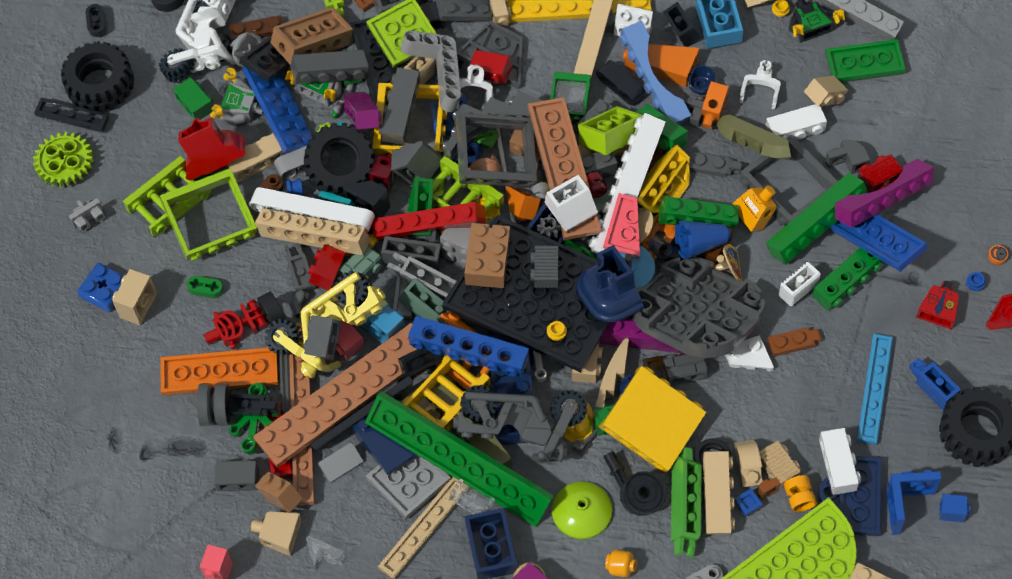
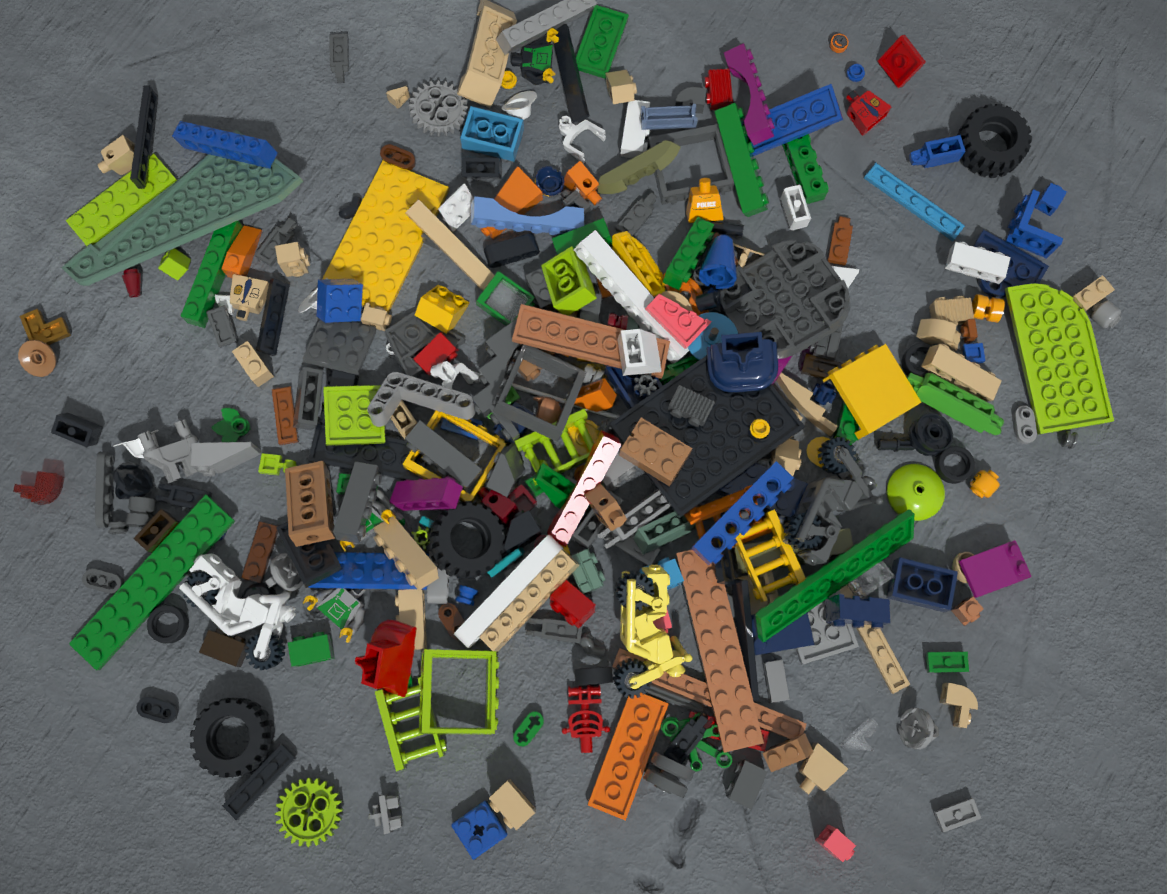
camera: 70 degrees left, 15 degrees up
dark grey brick [304,315,341,360] -> none
none -> dark brown brick [199,628,249,667]
none -> tan brick [374,516,439,591]
none -> yellow slope [415,285,470,334]
none -> white piece [502,91,537,120]
none -> dark red panel [507,484,537,512]
none -> black tile [553,24,590,125]
none -> medium nougat torso [584,484,627,531]
none -> sand blue container [641,104,698,130]
none -> black pin [708,221,744,237]
none -> tan brick [770,439,802,476]
none -> dark blue wedge [825,594,890,629]
none -> black tyre [935,446,975,484]

